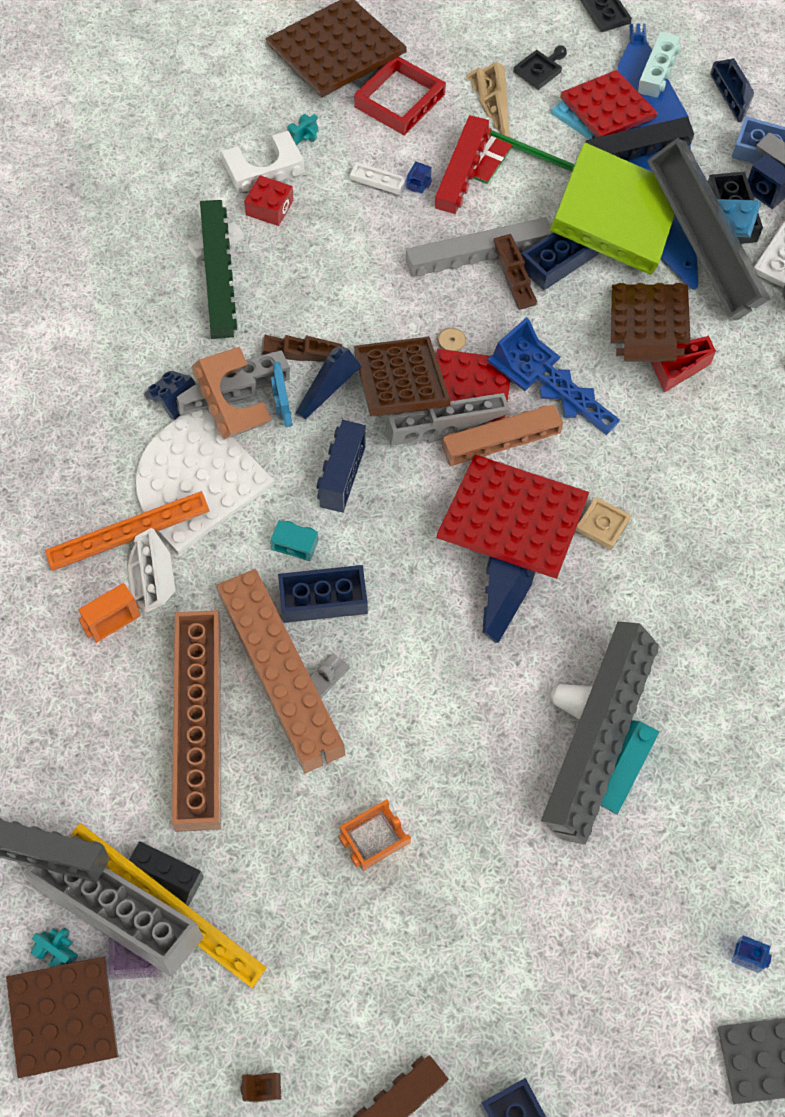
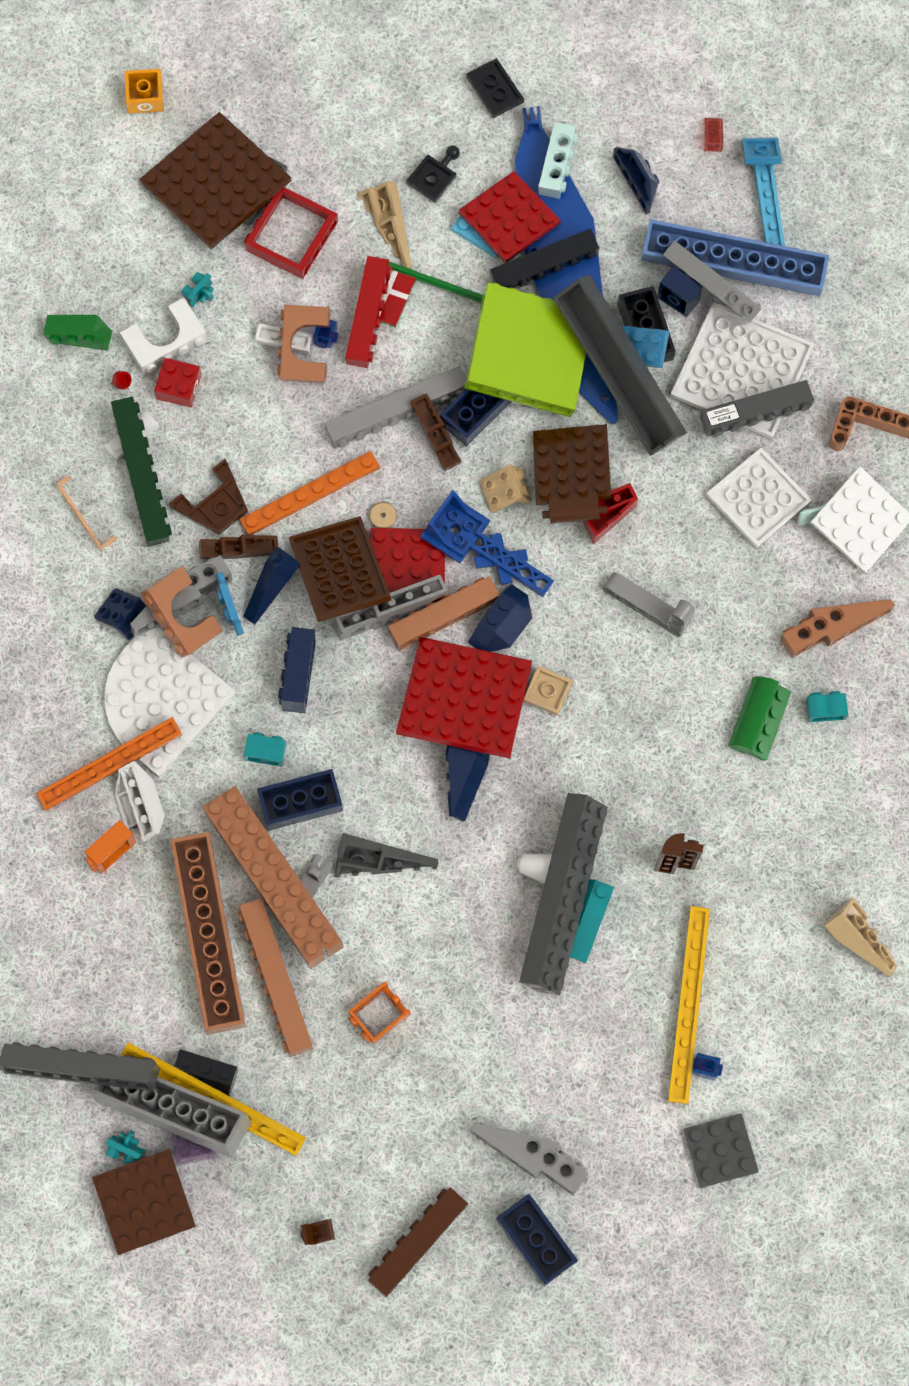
camera: 10 degrees left, 10 degrees up
none -> green wedge [43,315,112,351]
none -> light nougat piece [57,476,118,550]
none -> red tile [111,370,131,390]
none -> reddish brown wing [169,459,248,535]
none -> nougat brick [237,898,313,1057]
none -> orange plate [239,451,380,535]
none -> nougat arch [277,305,331,383]
none -> dark grey wedge [334,833,438,877]
none -> dark blue wedge [468,584,532,652]
none -> light grey brick [470,1123,588,1196]
none -> tan bracket [480,464,532,513]
none -> light grey beam [602,572,695,637]
none -> reddish brown brick [655,833,703,874]
none -> yellow plate [668,906,710,1105]

